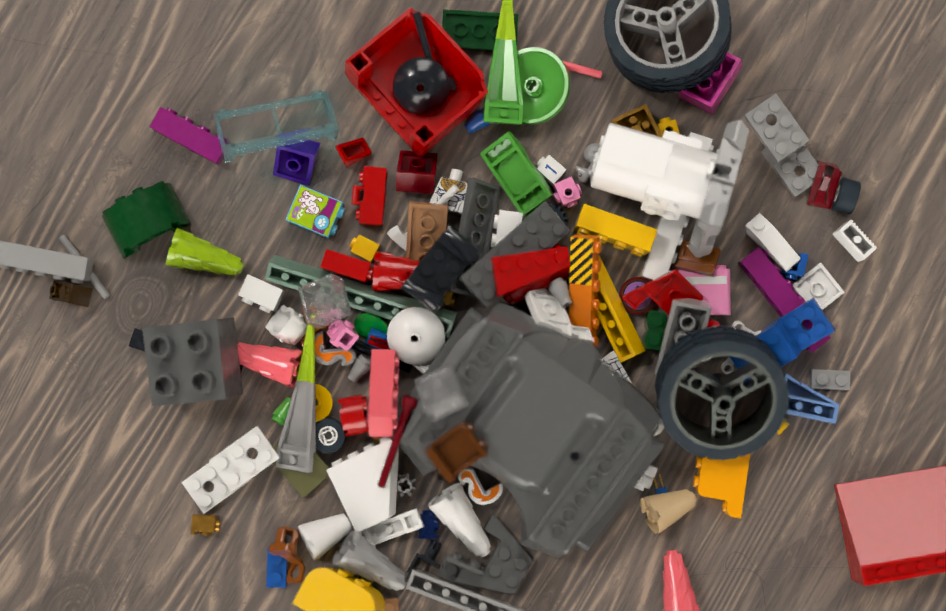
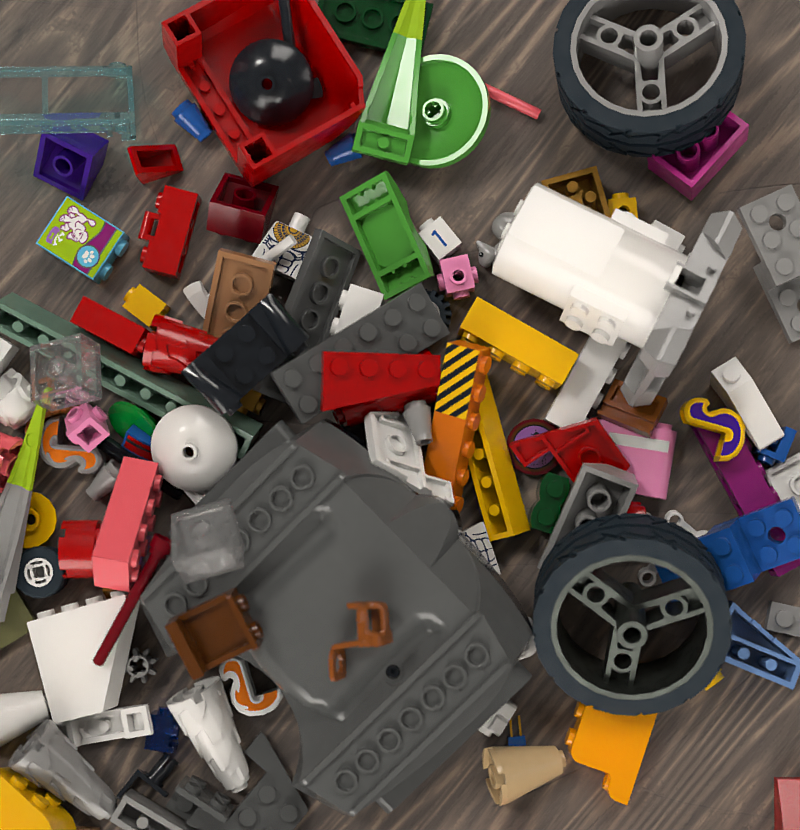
camera: 10 degrees right, 0 degrees up
none -> blue cone [172,99,213,143]
none -> dark orange piece [328,601,393,681]
none -> yellow animal [679,397,745,462]

